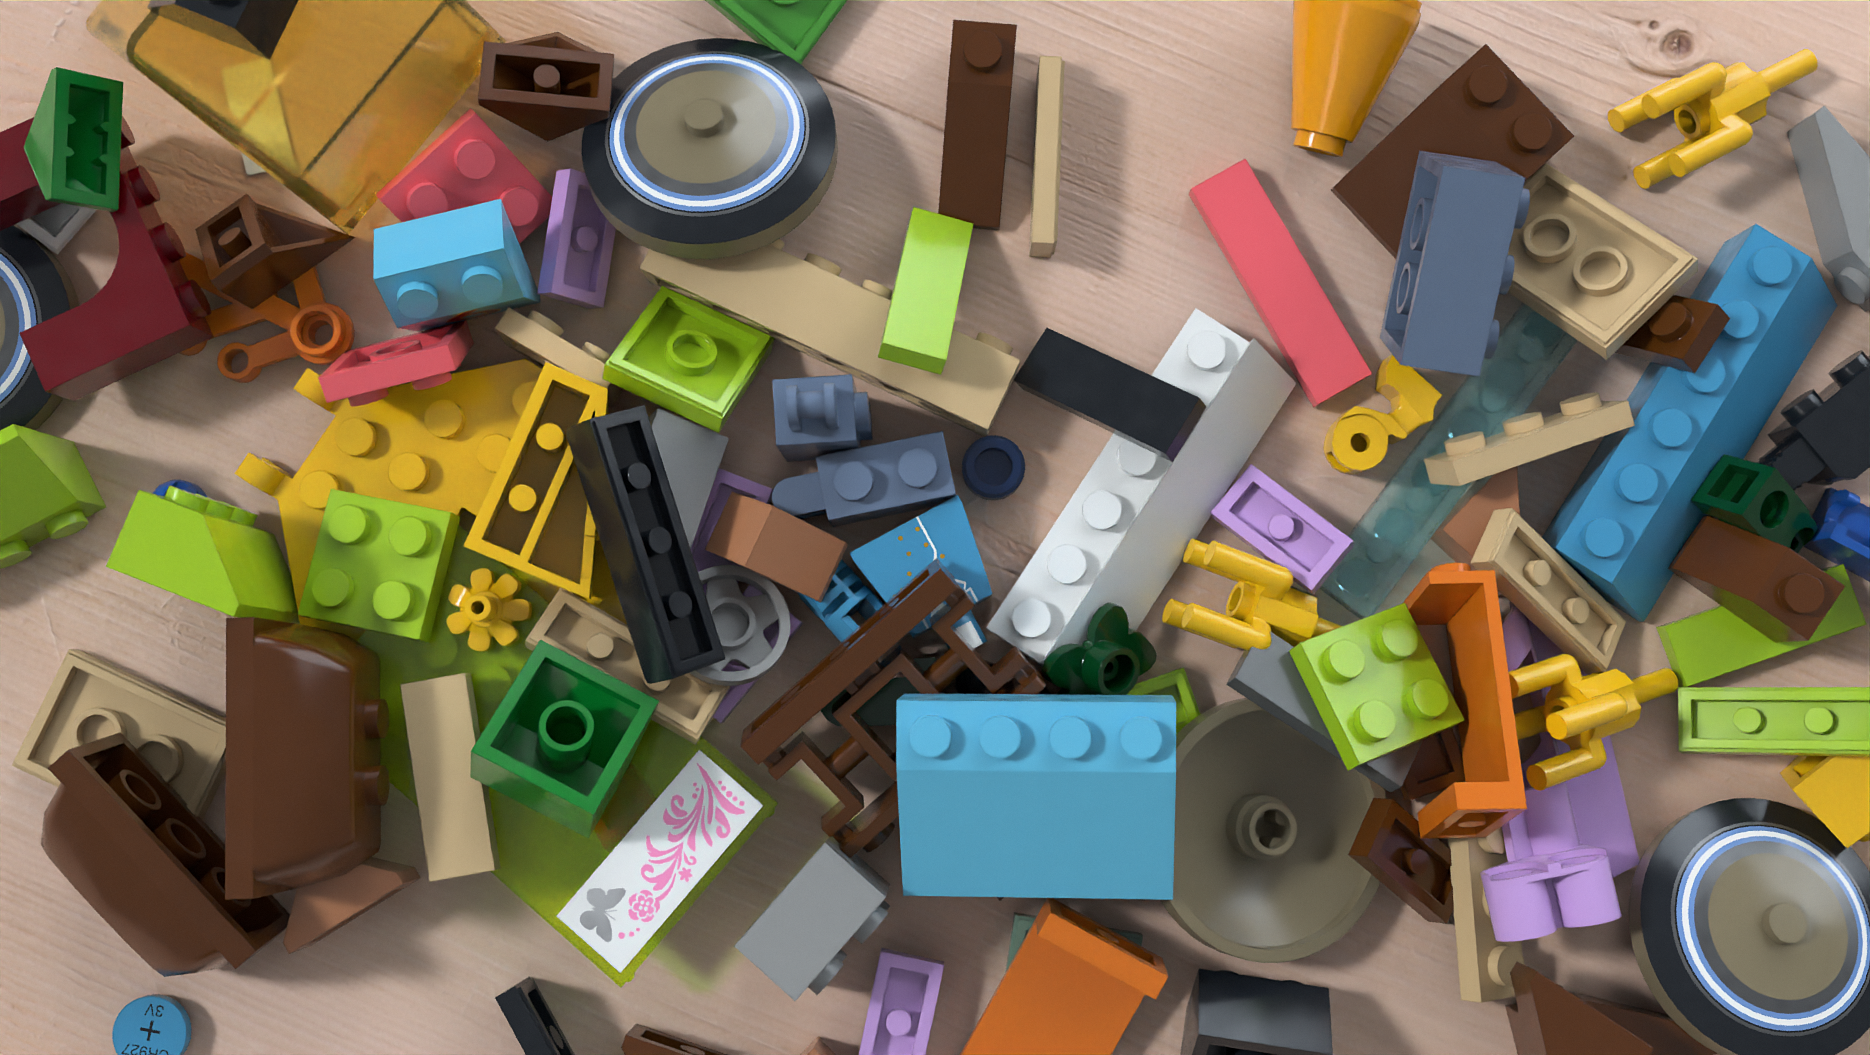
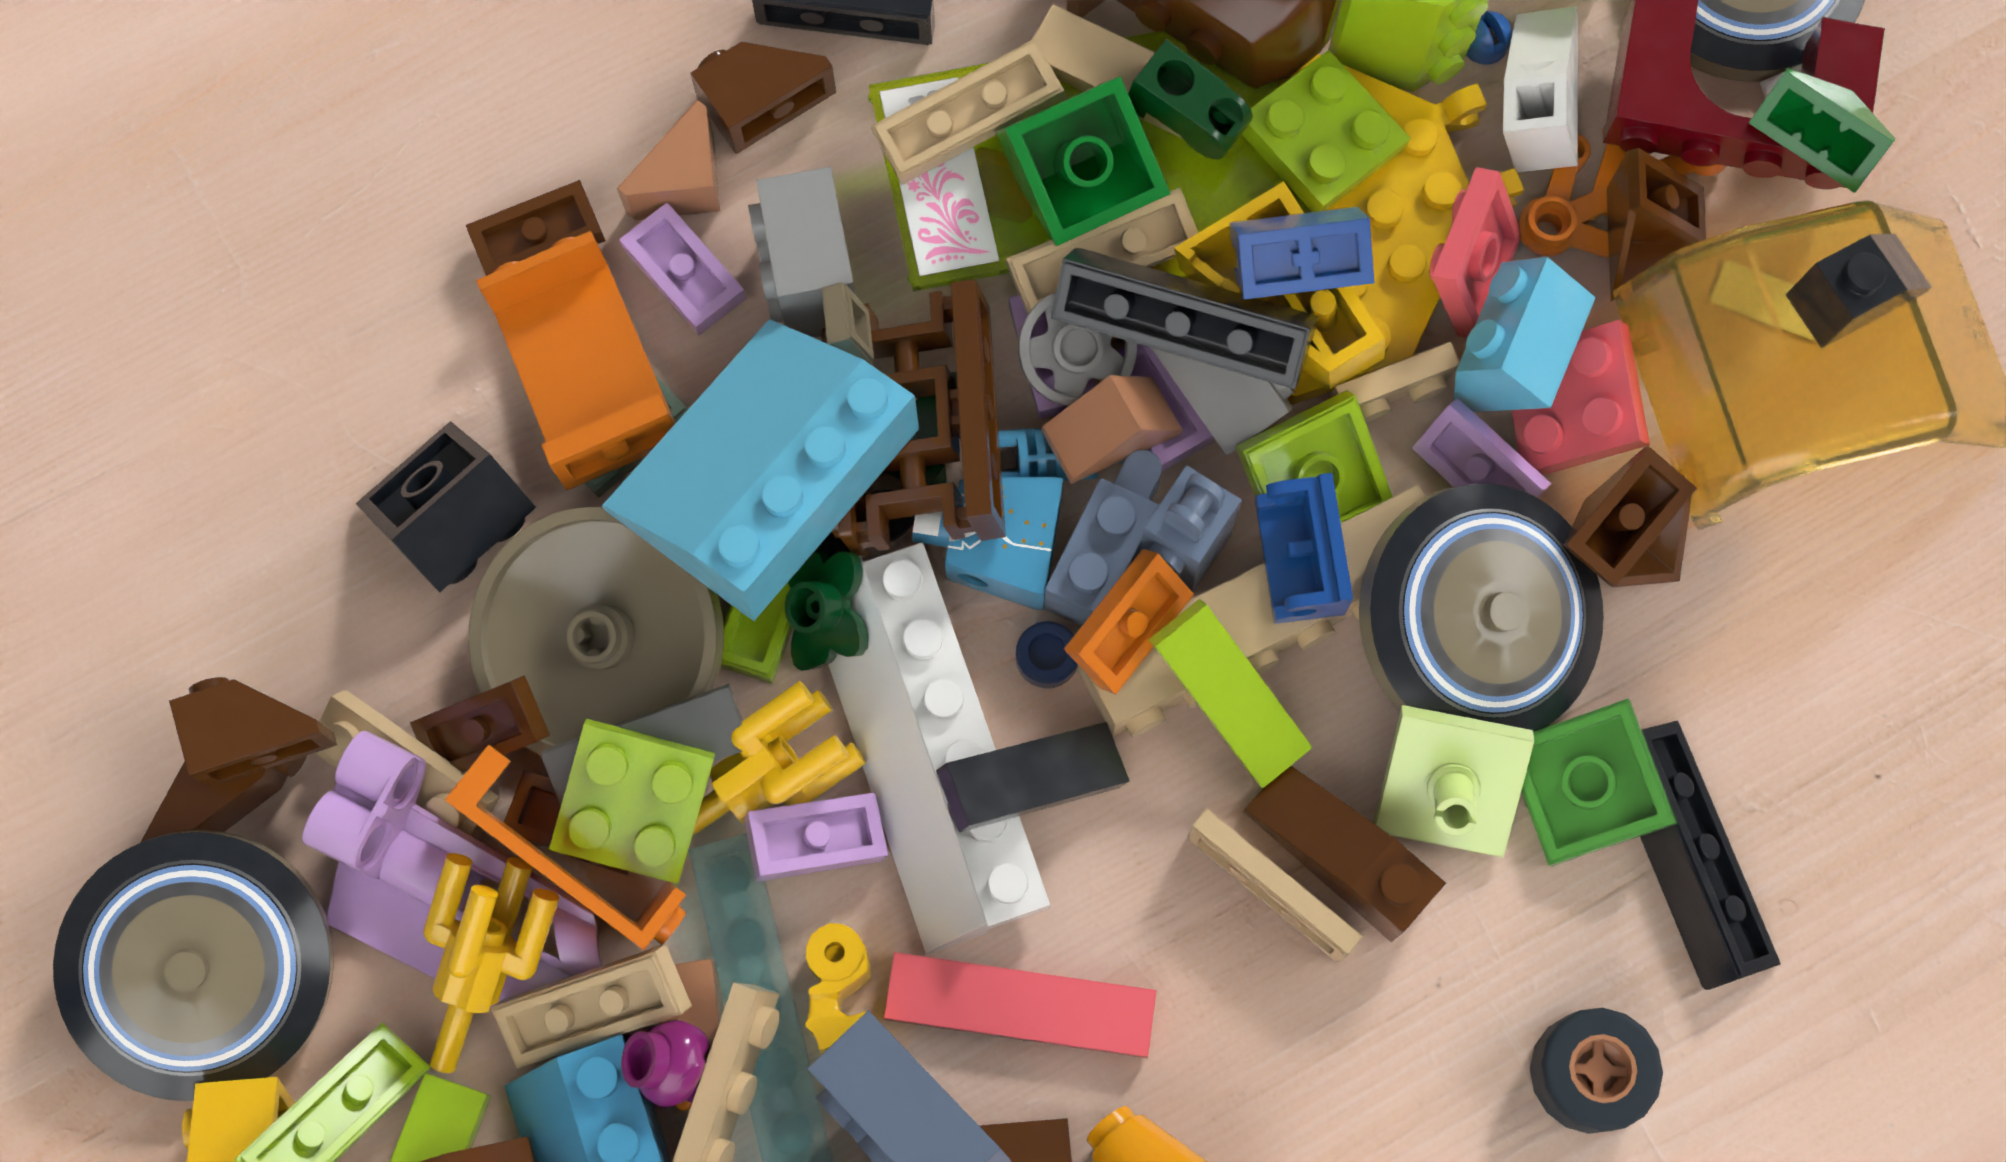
camera: 125 degrees right, 10 degrees down
yellow plant [446,568,532,652] -> none
none -> magenta animal [621,1019,710,1111]
none -> dark tan tile [822,282,874,365]
none -> tan tile [870,39,1065,185]
none -> orange plate [1064,549,1194,695]
none -> dark green leg [1128,39,1253,160]
none -> blue hinge [1229,207,1375,299]
none -> blue hinge [1255,473,1353,624]
none -> yellowish green tile [1374,705,1535,858]
none -> white slope [1503,6,1578,172]

